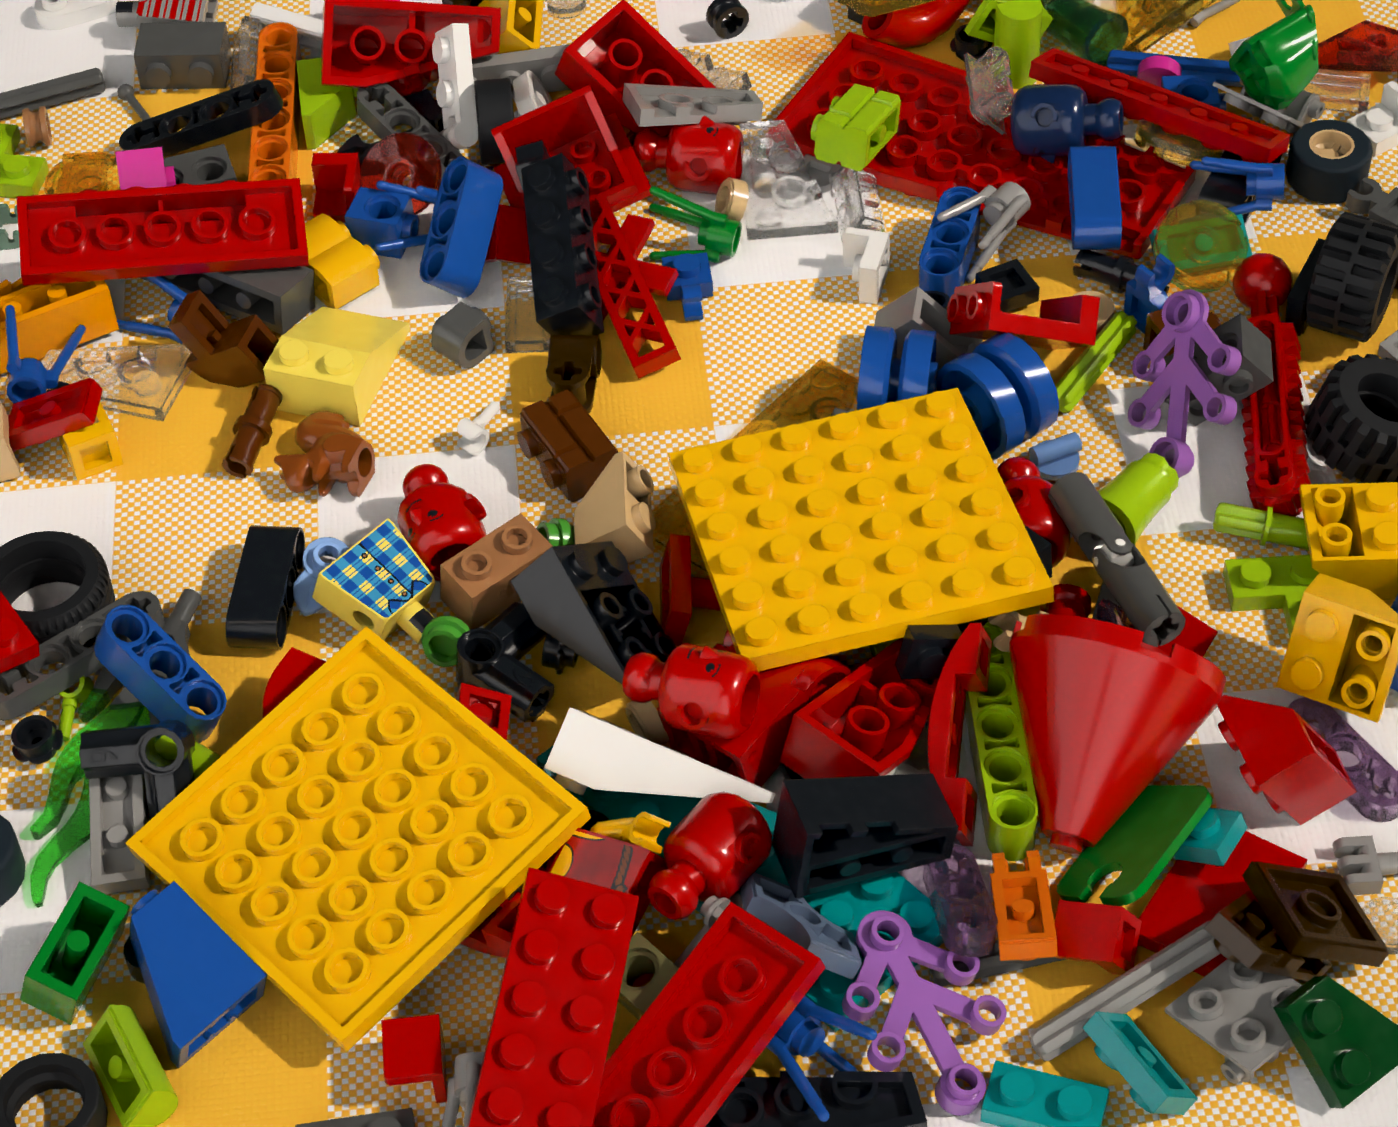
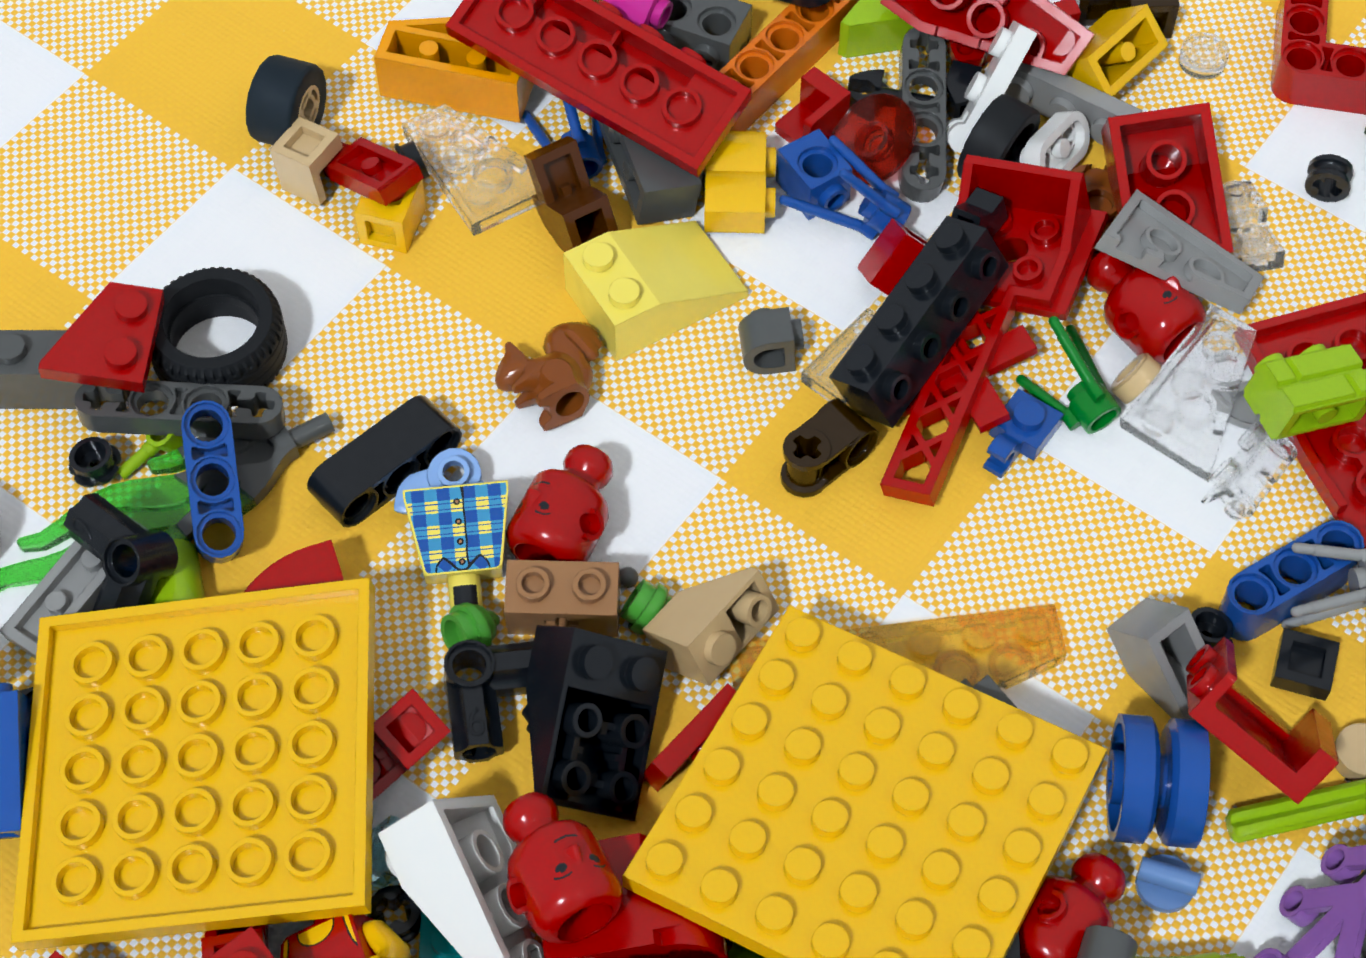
camera: 40 degrees right, 10 degrees up
blue plant [5,305,86,404] -> none
reddish brown pin [222,384,283,478] -> none
blue beam [419,156,503,299] -> none
white hand [457,401,500,456] -> none
reddish brown brick [517,389,618,503] -> none
white bracket [842,227,890,304] -> none
blue wheel [857,325,938,410] -> none

